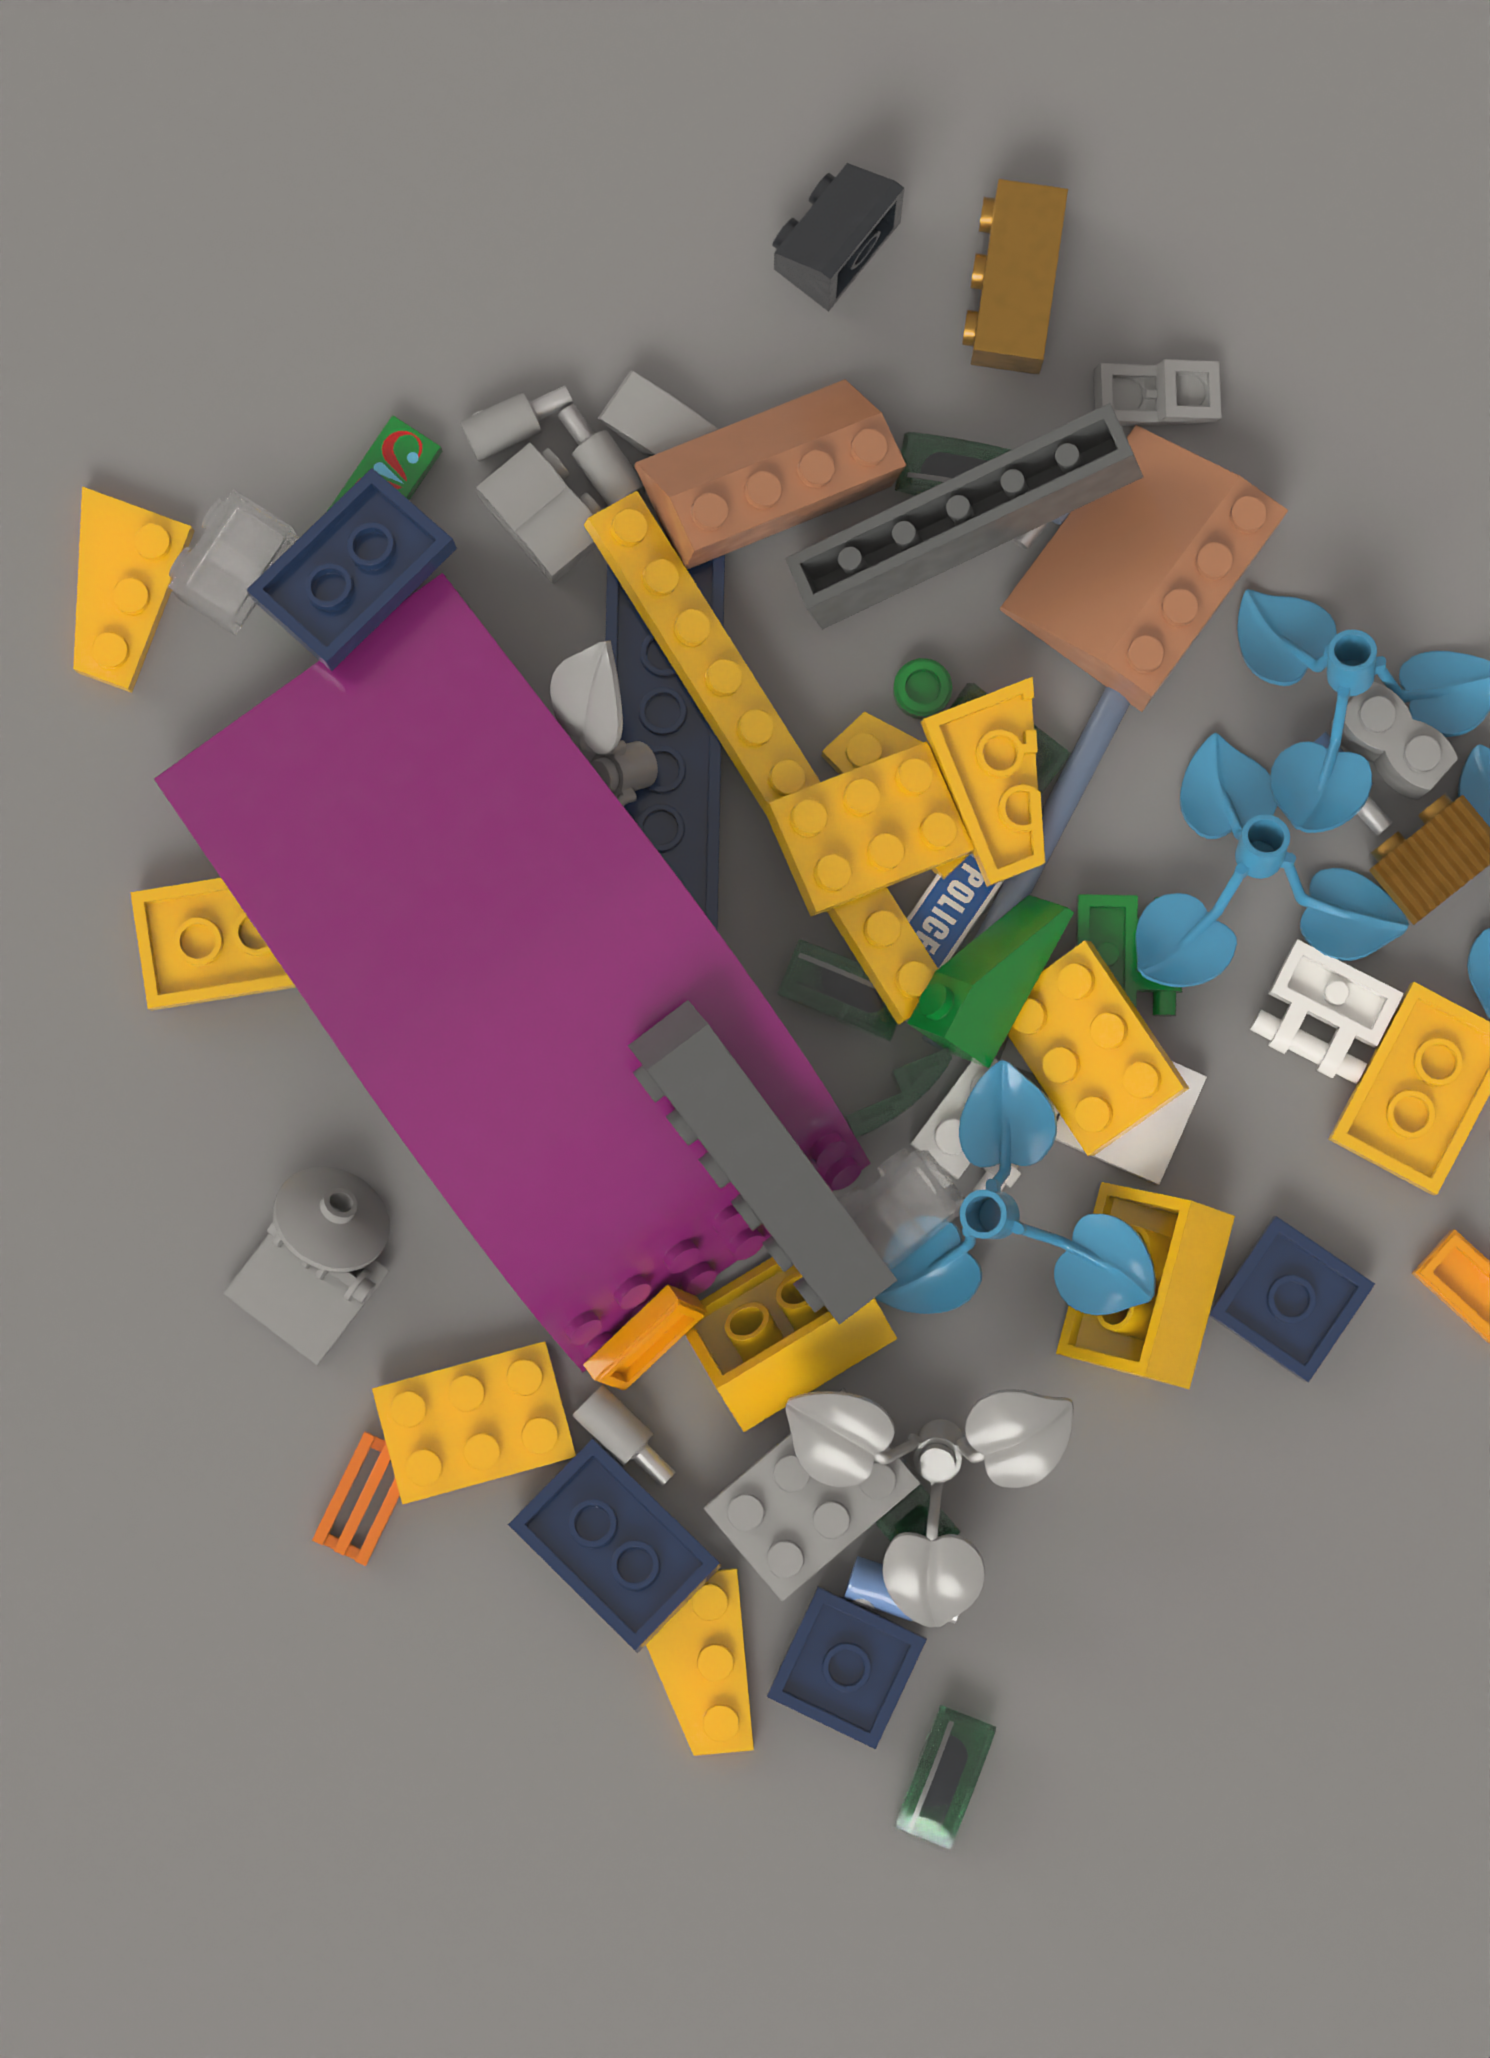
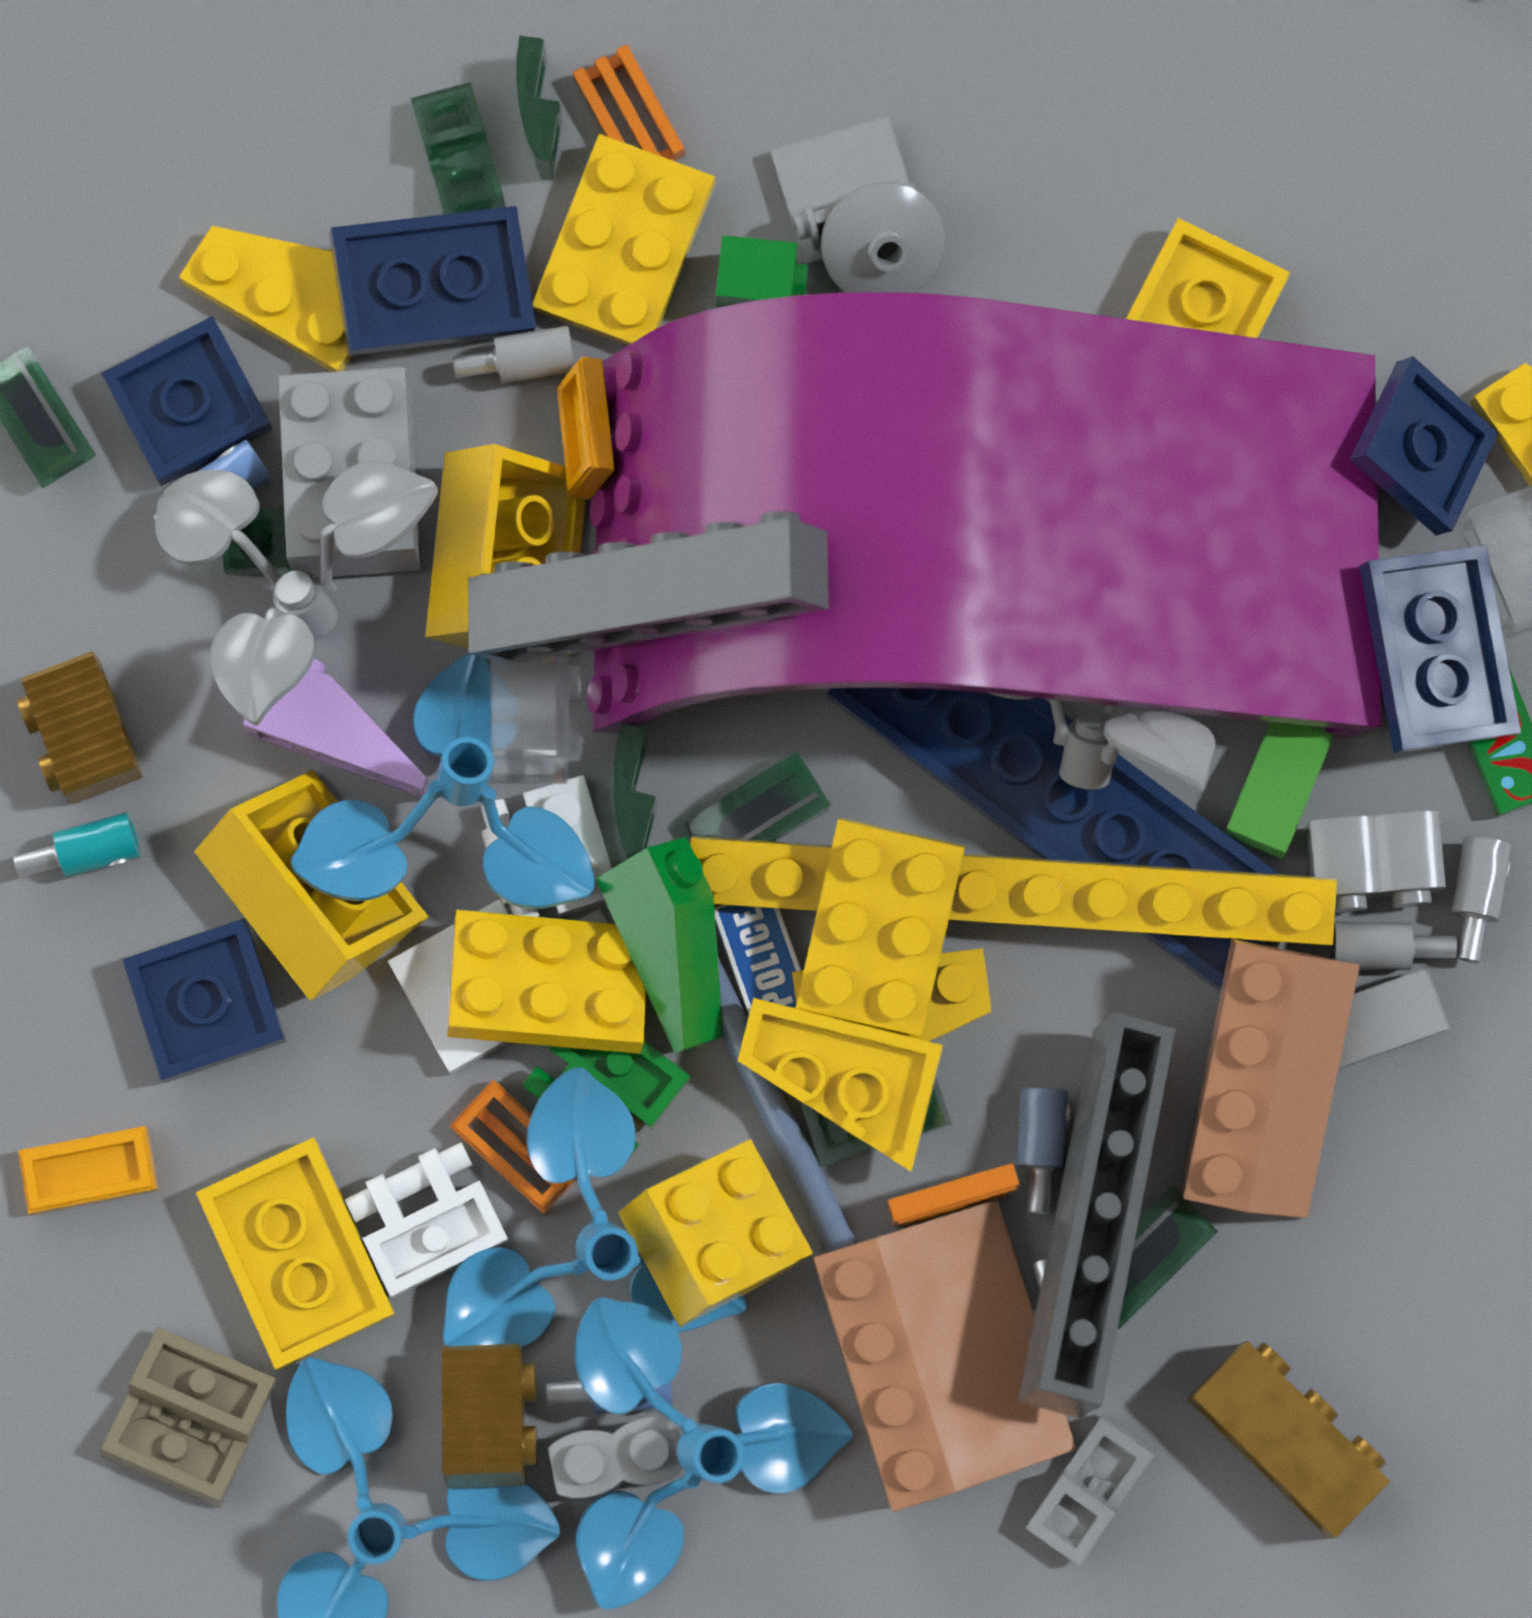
camera: 125 degrees right, 5 degrees down
black slope [772,163,904,312] -> none
green tile [893,658,953,719] -> none
none -> teal piece [13,812,141,878]
none -> pearl gold brick [17,651,143,804]
none -> lavender slope [243,659,429,798]
none -> clear green slope [410,82,506,214]
none -> orange tile [449,1079,577,1215]
none -> clear green slope [516,35,562,180]
none -> yellow brick [618,1139,813,1327]
none -> green brick [715,235,808,308]
none -> orange tile [887,1163,1020,1229]
none -> sand blue piece [1017,1088,1070,1214]
none -> bright green slope [1224,722,1334,859]
none -> dark blue plate [1350,356,1498,536]

